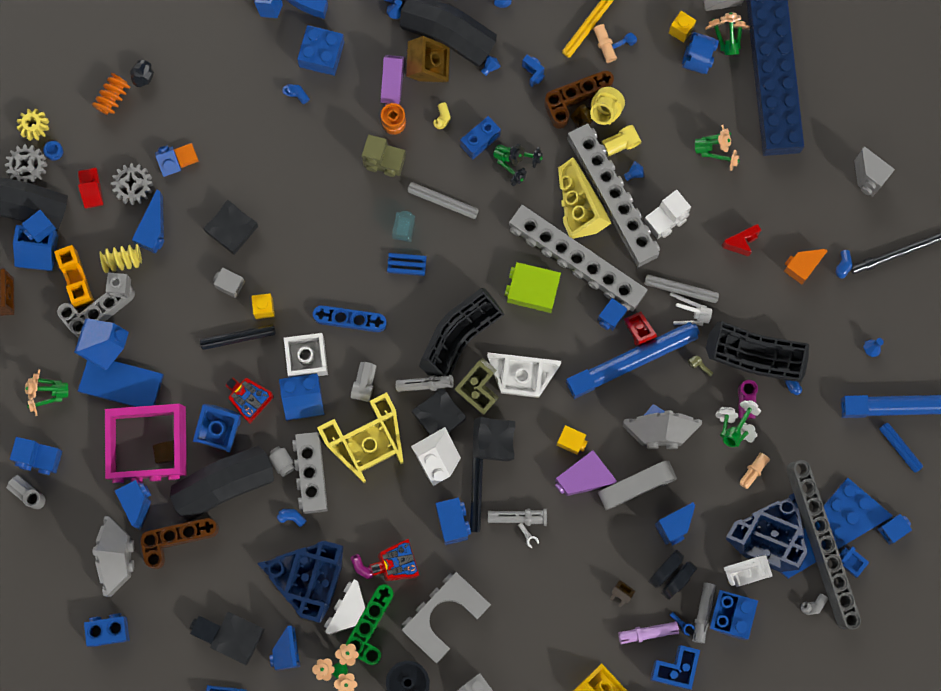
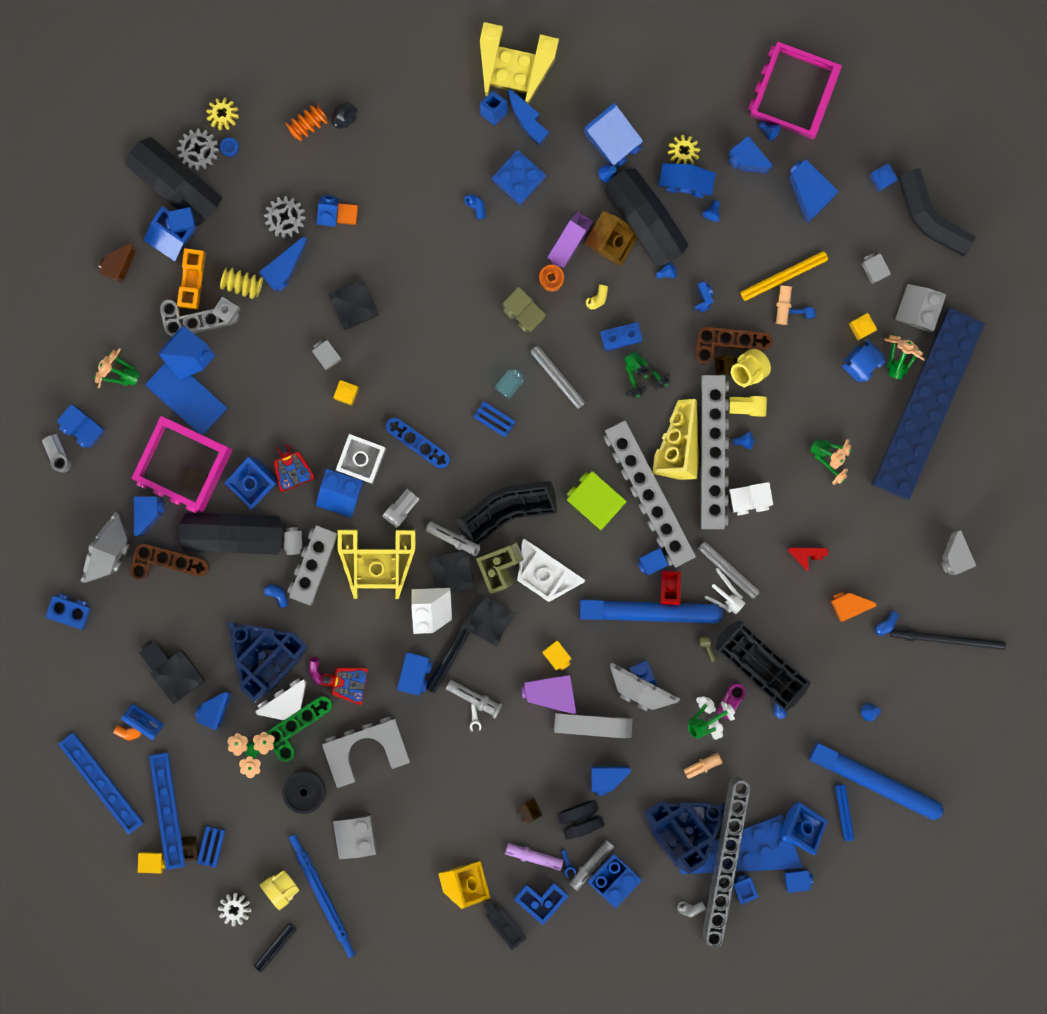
camera: 30 degrees right, 10 degrees up
red slope [78,168,104,209] -> none
black axle [200,325,276,350] -> none
white hinge [724,555,772,587] -> none
none -> blue slope [780,802,828,855]

